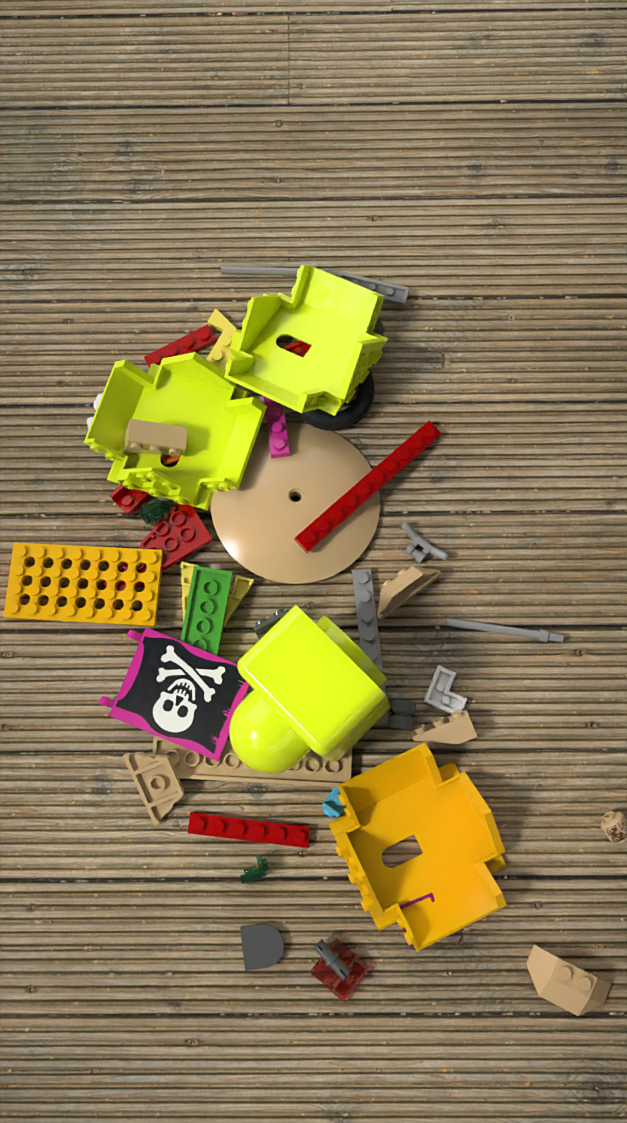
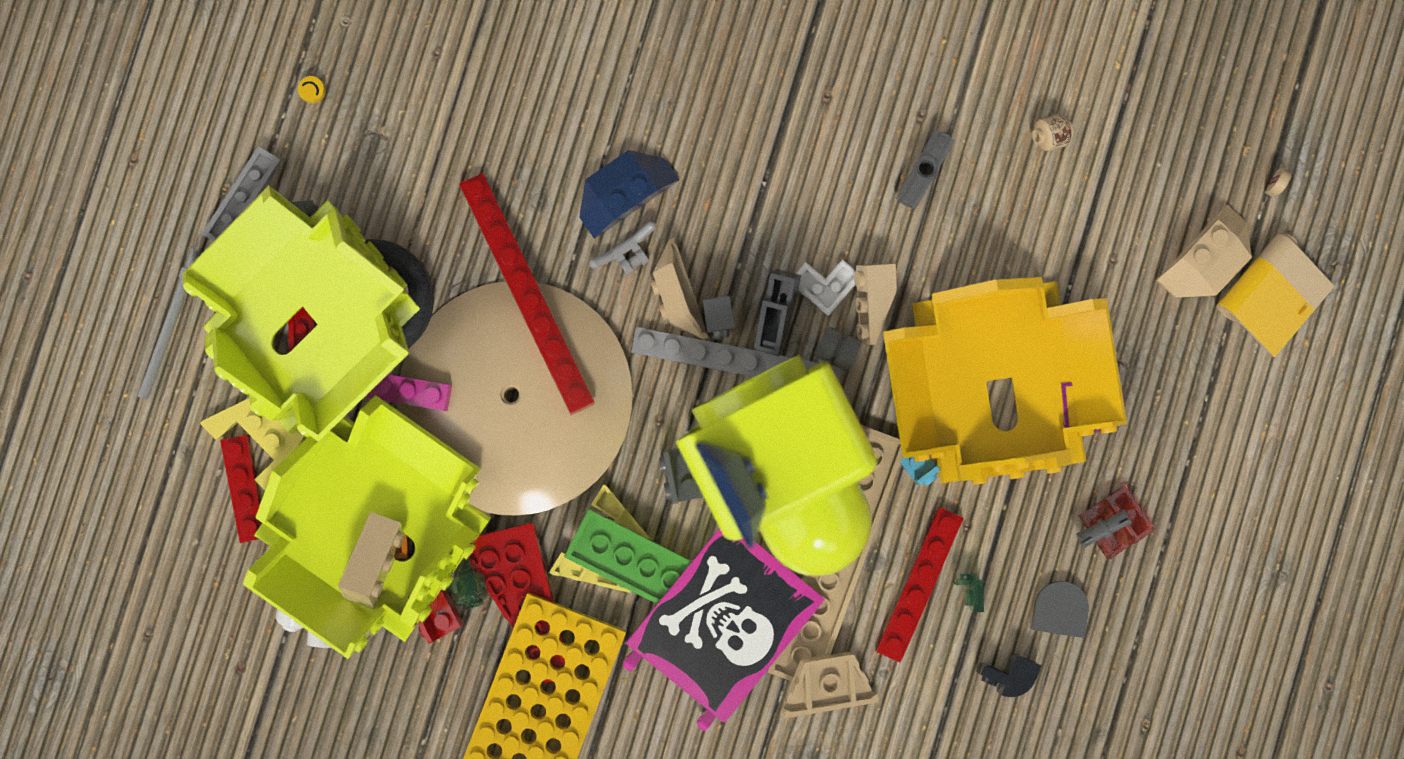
camera: 80 degrees left, 10 degrees up
light grey bar [446,618,564,642] -> none
none -> yellow tile [298,76,326,104]
none -> dark blue wedge [579,150,680,239]
none -> wedge [694,440,769,549]
none -> dark grey brick [703,296,734,339]
none -> black slope [754,269,801,356]
none -> dark grey piece [896,130,954,209]
none -> black brick [976,652,1042,697]
none -> yellow door [1216,233,1335,357]

